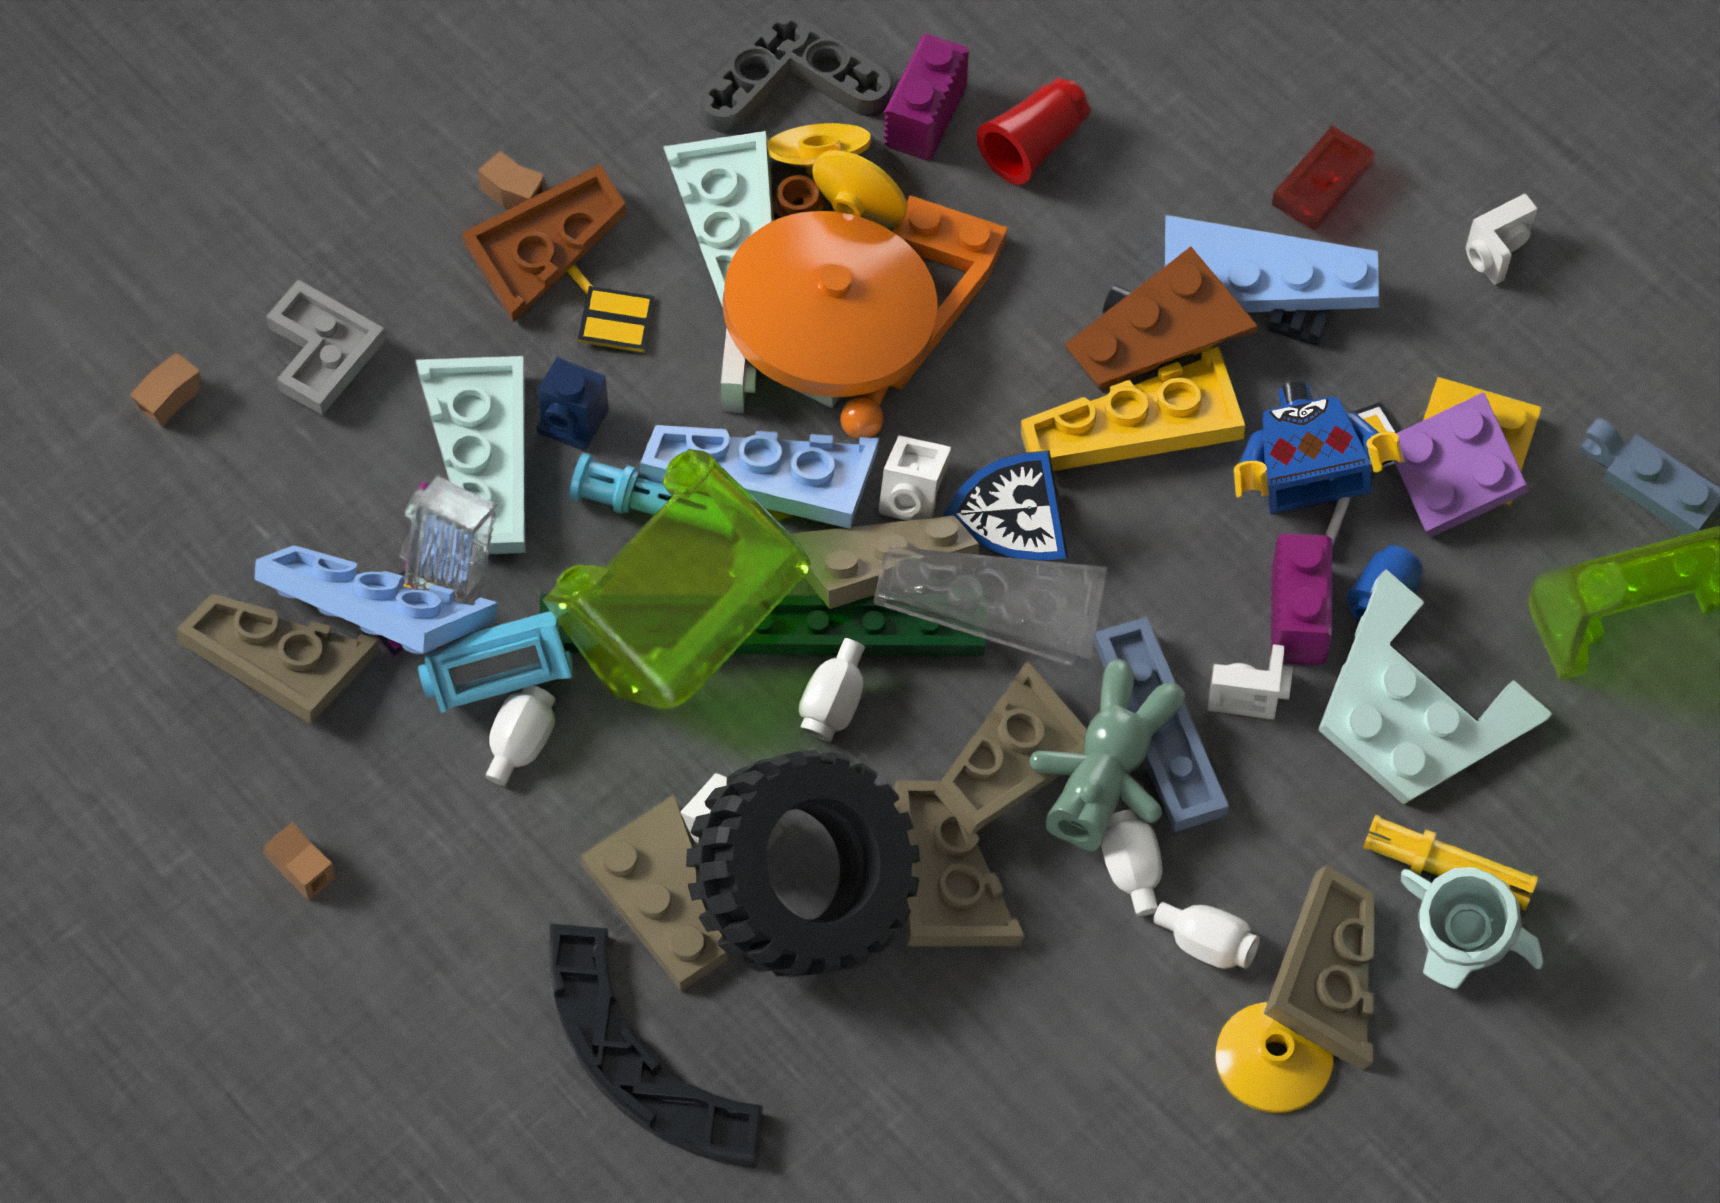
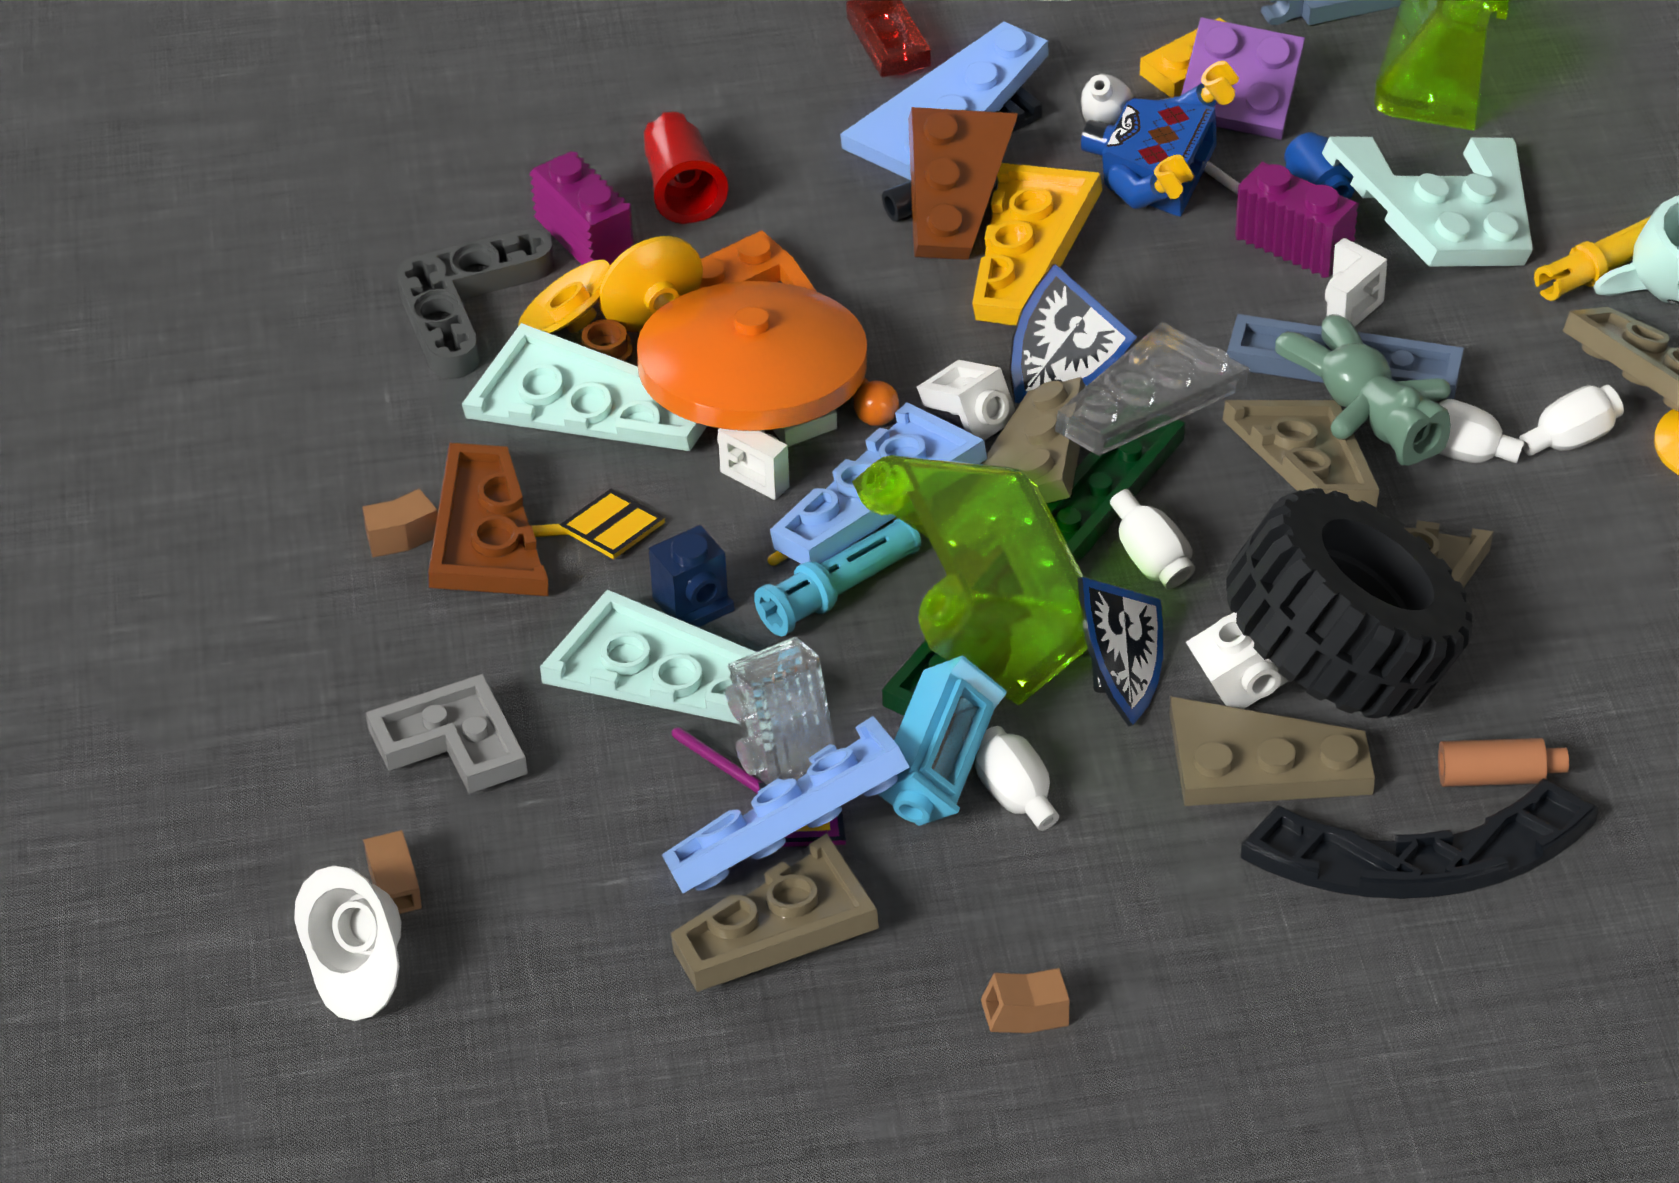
camera: 55 degrees left, 15 degrees down
none -> white piece [294,865,402,1021]
none -> shield [1061,577,1163,727]
none -> white plant [1081,73,1133,125]
none -> nougat cylinder [1438,738,1569,787]

